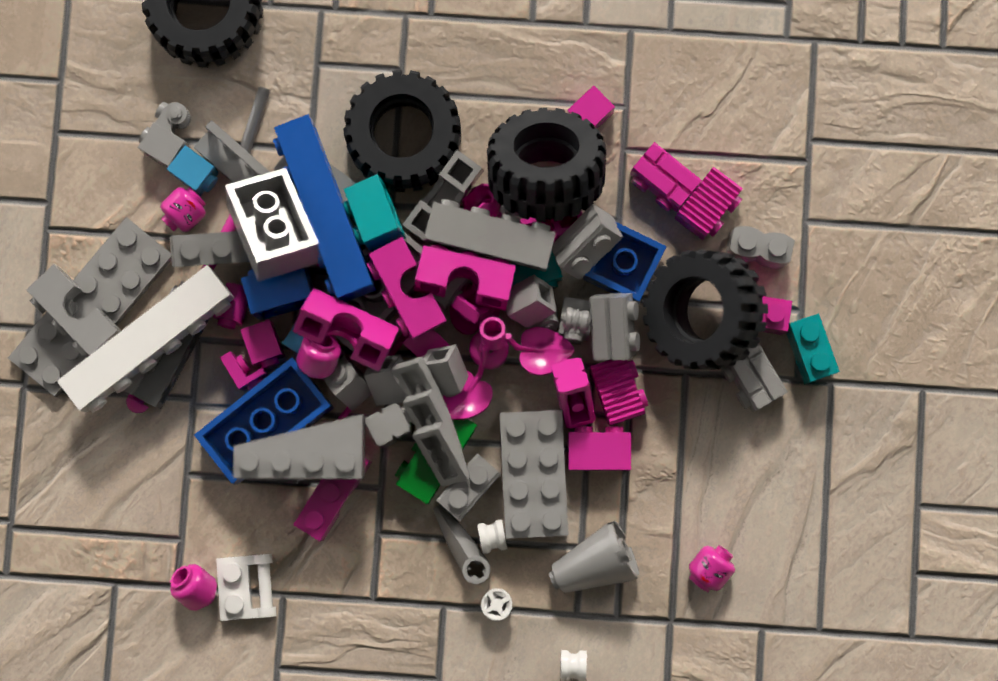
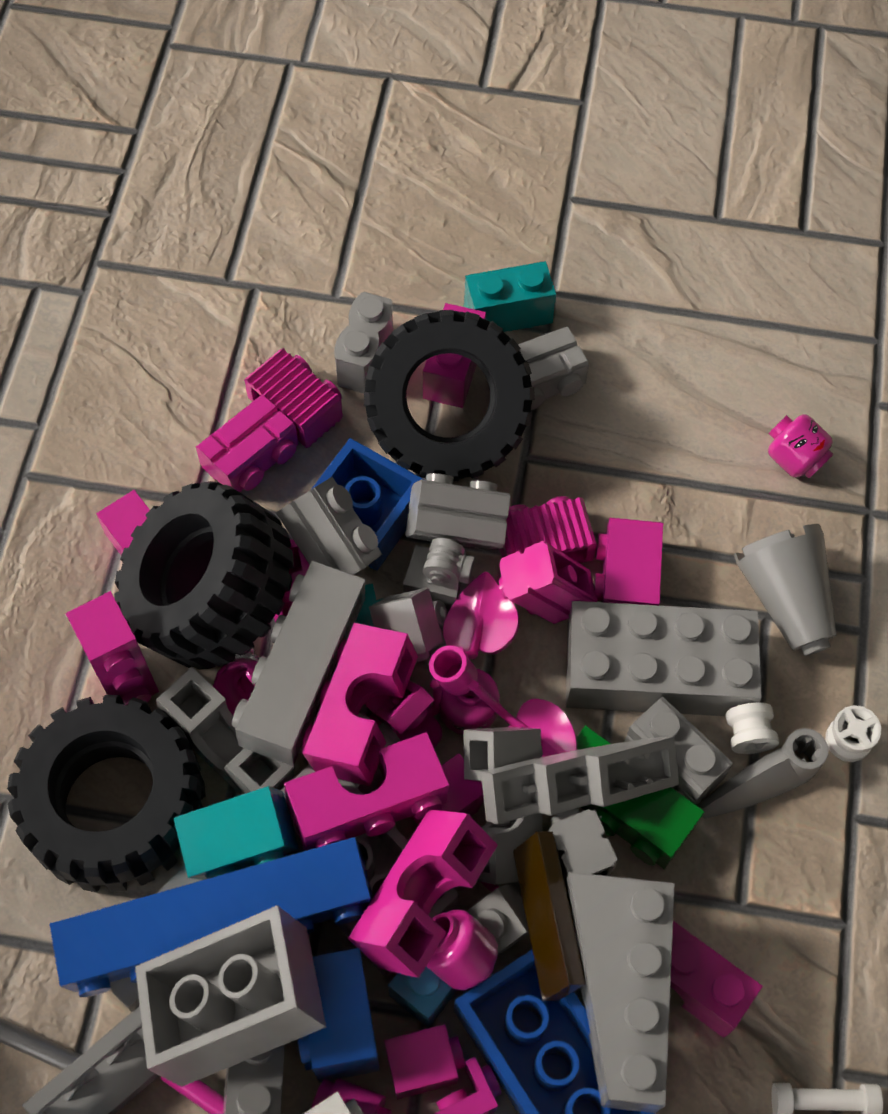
camera: 90 degrees left, 20 degrees down
none -> dark pink arch [65,591,159,705]
none -> dark brown tile [513,831,586,1001]

